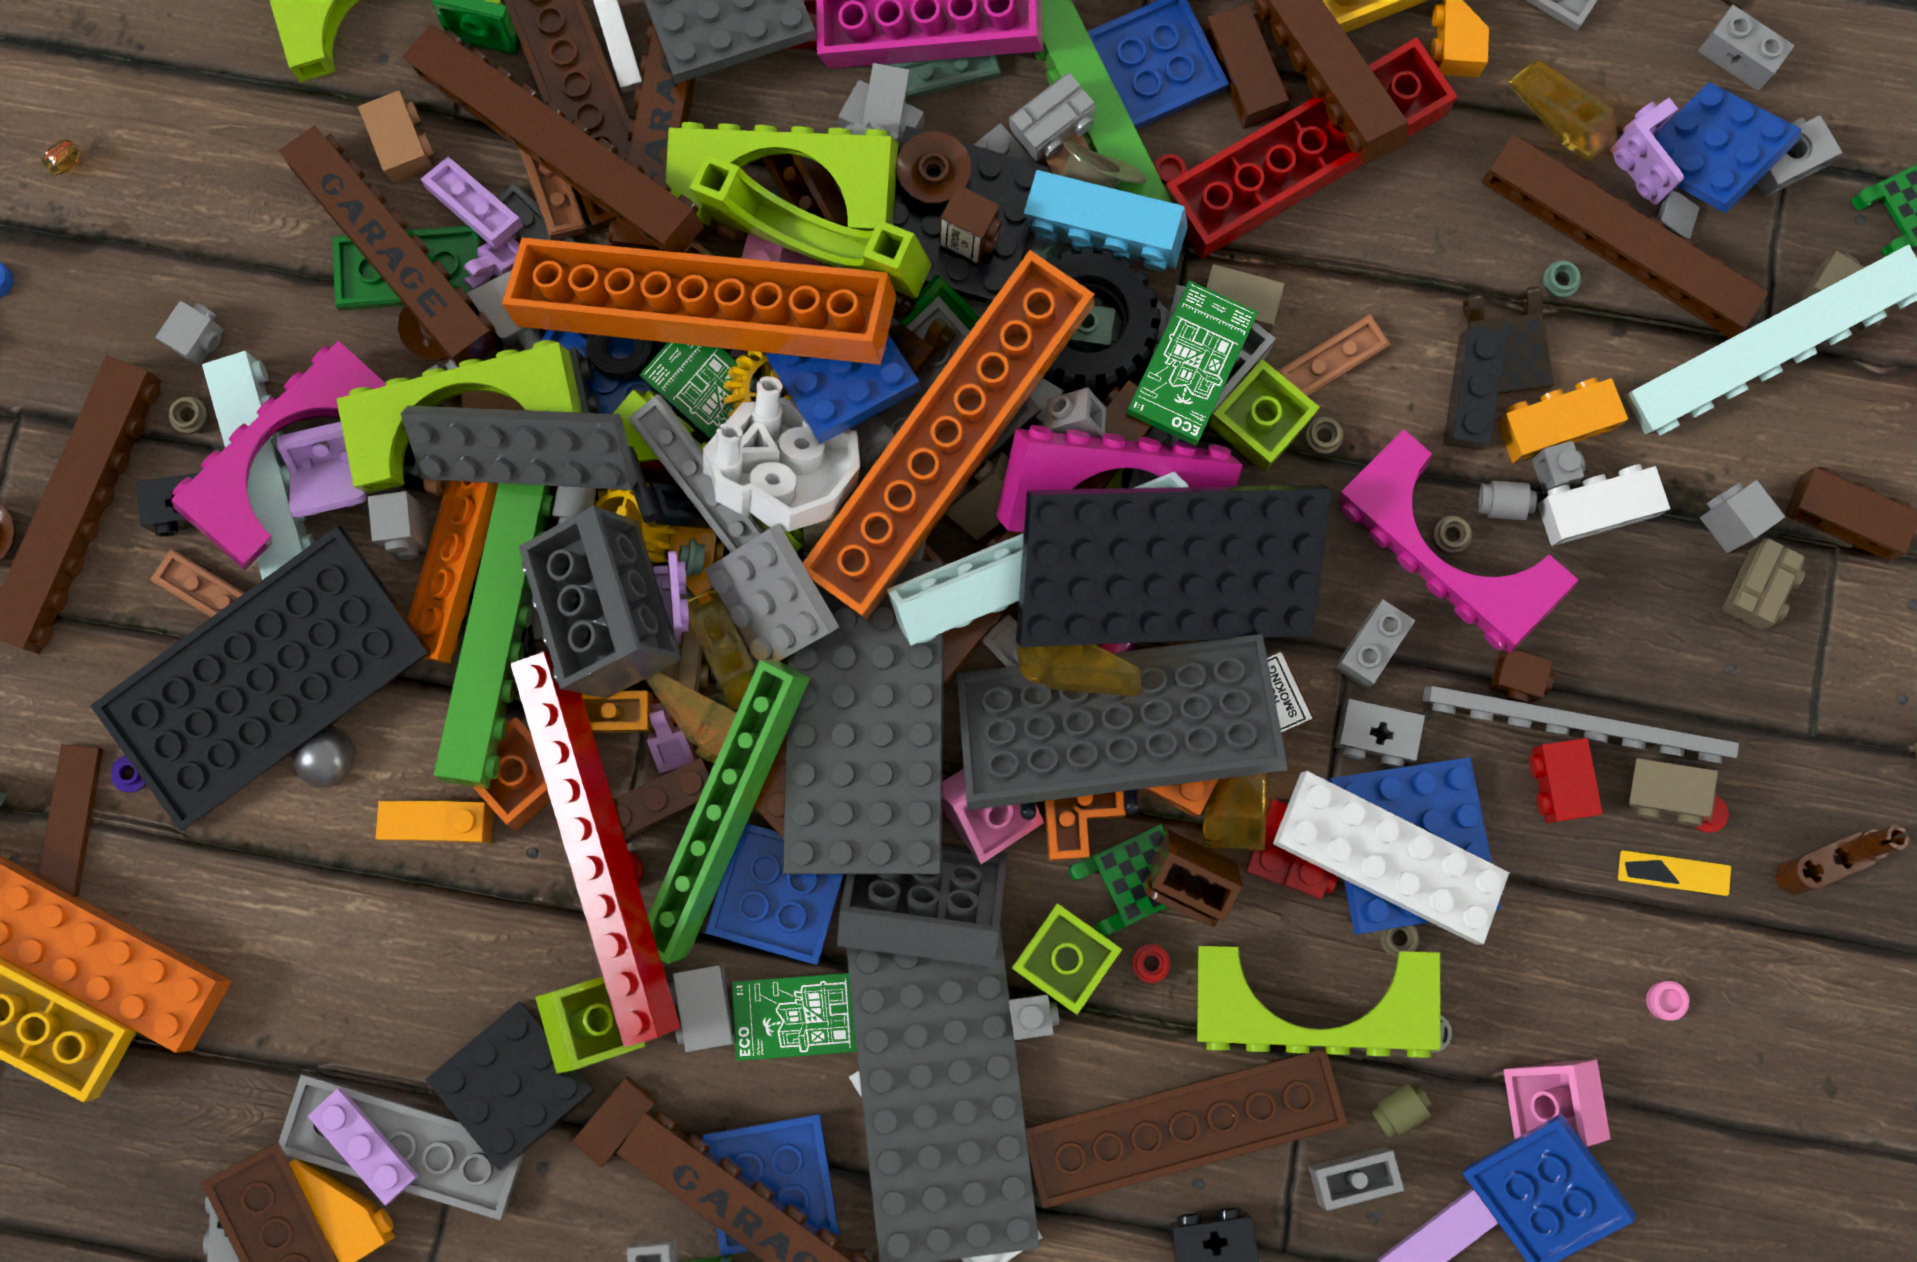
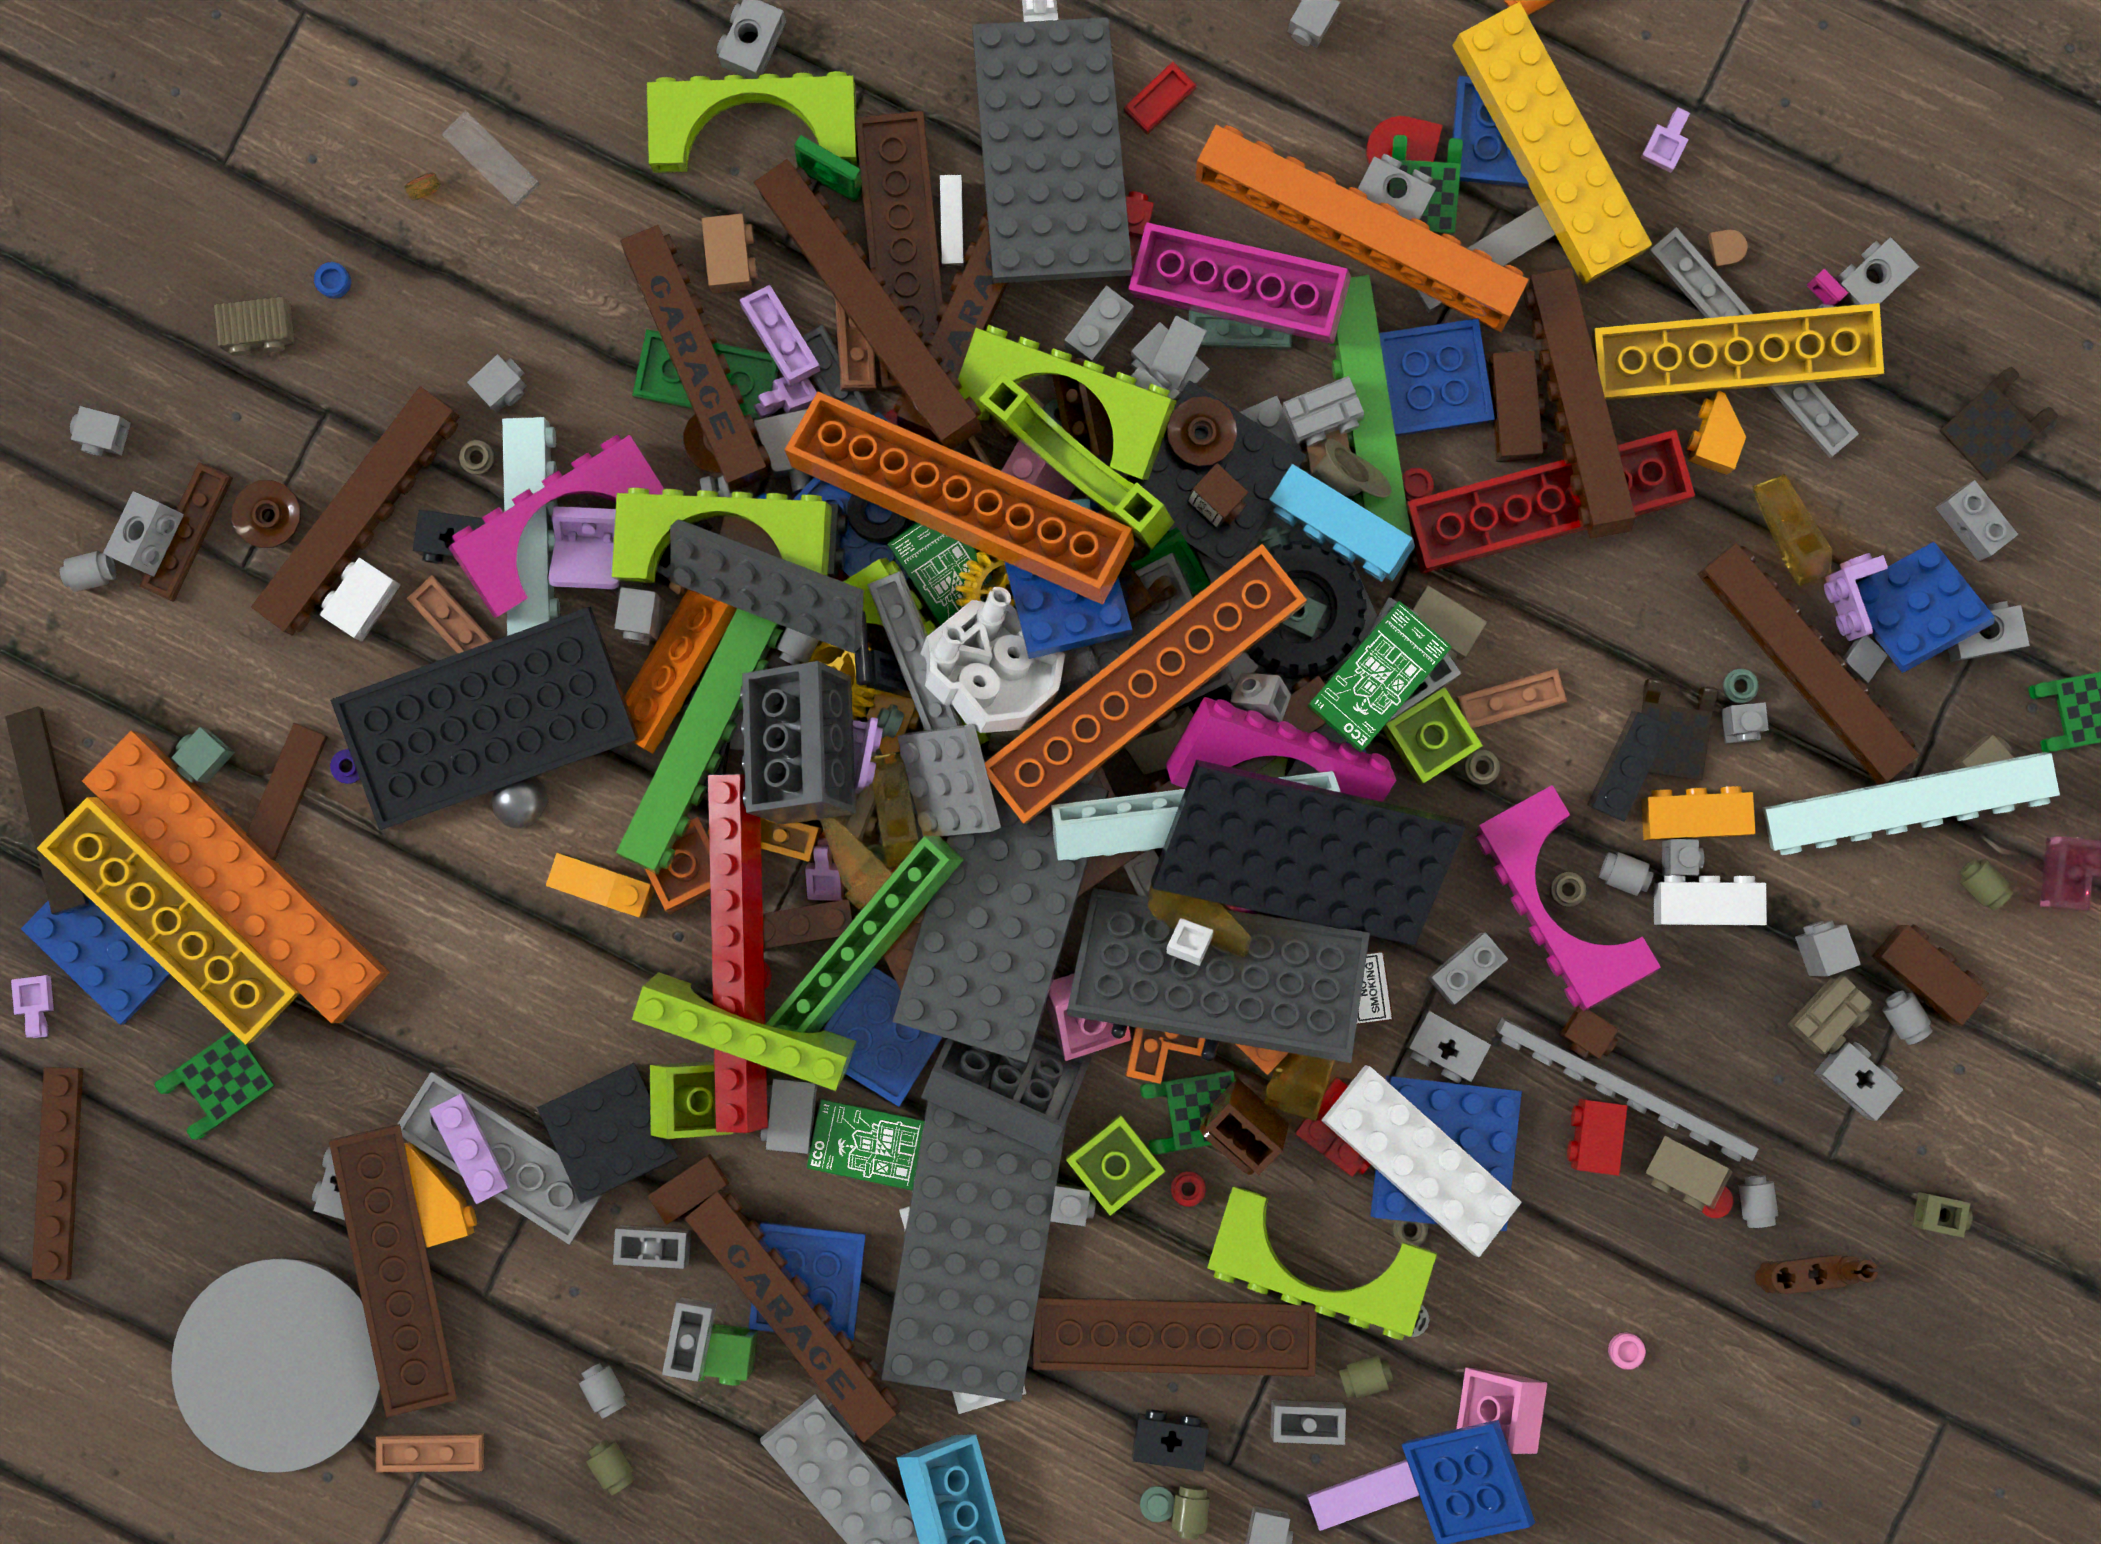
camera: 15 degrees right, 5 degrees up
yellow sticker [1618,850,1731,896] -> none
none -> green flag [154,1031,275,1140]
none -> white brick [320,558,401,642]
none -> clear tile [441,110,540,208]
none -> light grey brick [613,1225,691,1269]
none -> lime arch [632,972,857,1091]
none -> light grey brick [1064,285,1134,363]
none -> white tile [1167,918,1213,966]
none -> light grey brick [1721,703,1769,744]
none -> light grey brick [1738,1175,1779,1228]
none -> light grey brick [1814,1042,1903,1121]
none -> light grey brick [1882,990,1933,1045]
none -> olive brick [1960,859,2013,910]

